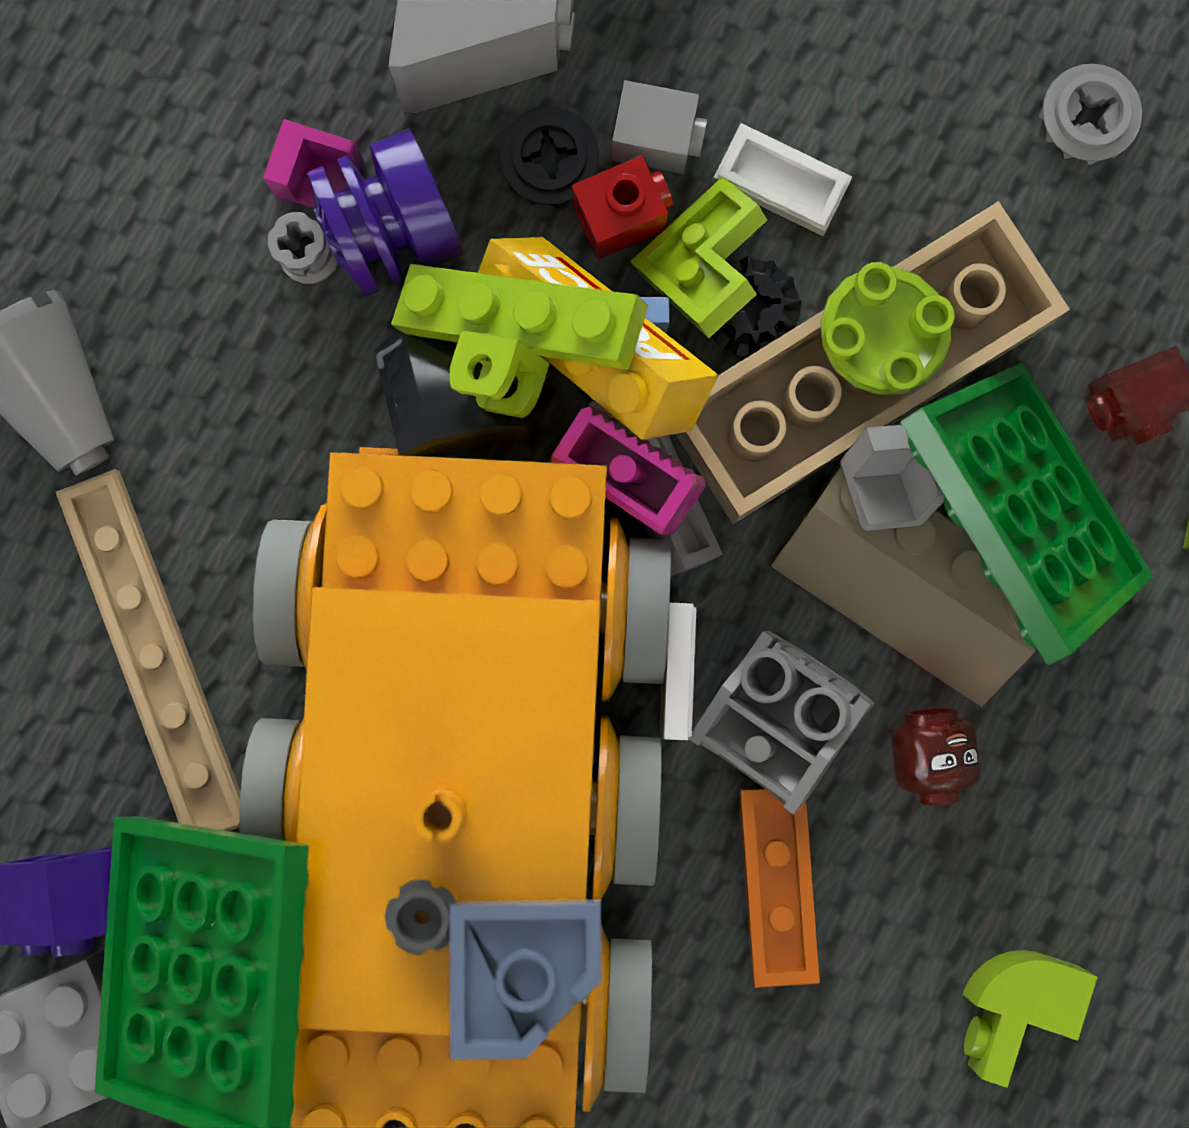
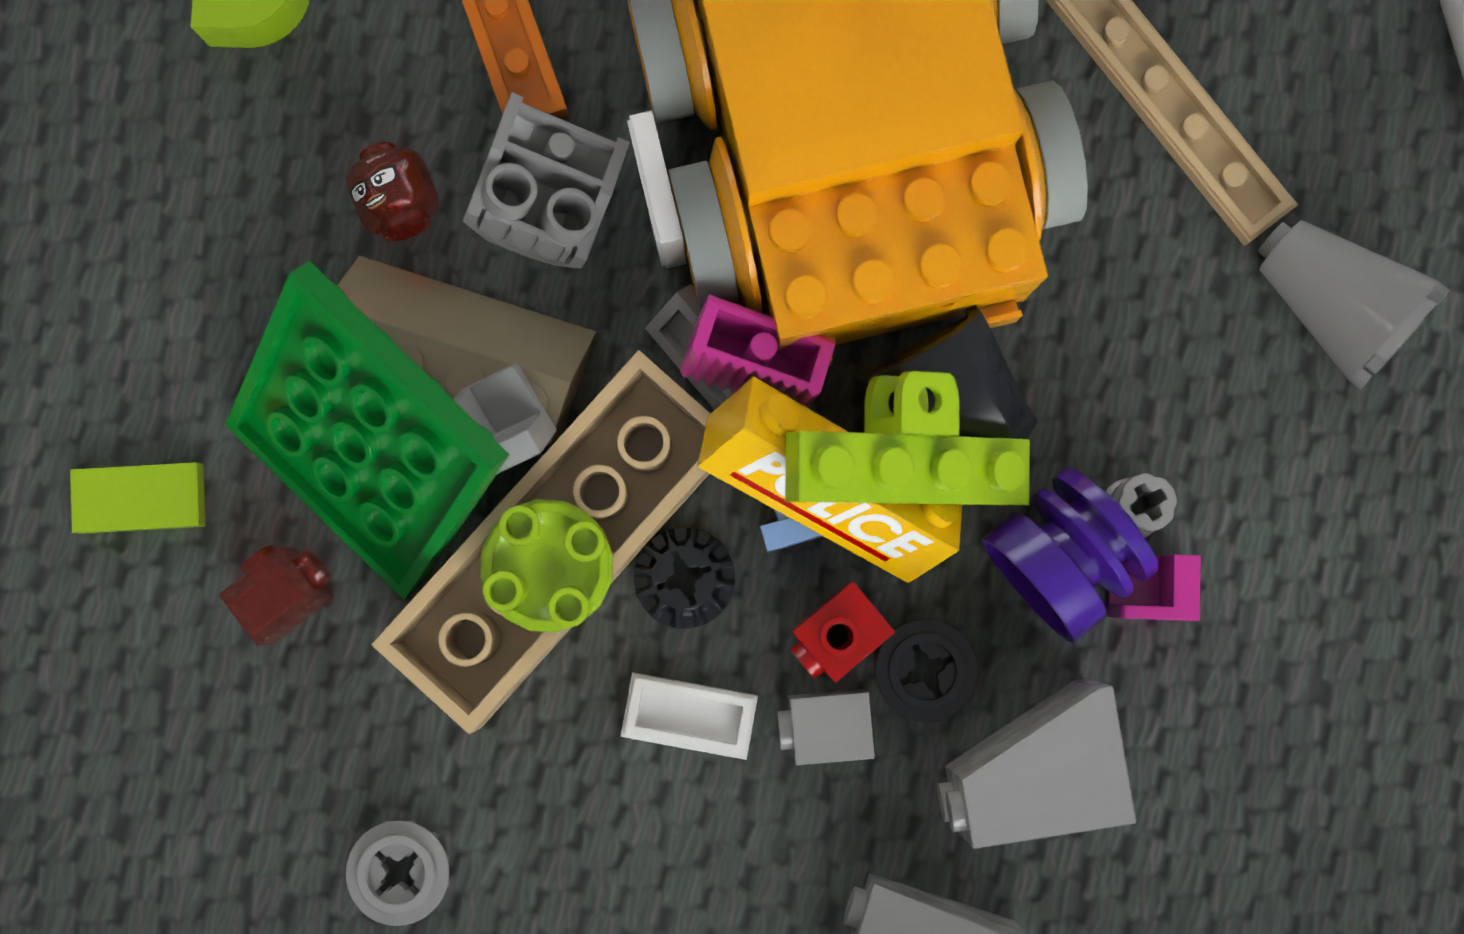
camera: 165 degrees right, 0 degrees up
lime plate [630,176,767,338] -> none

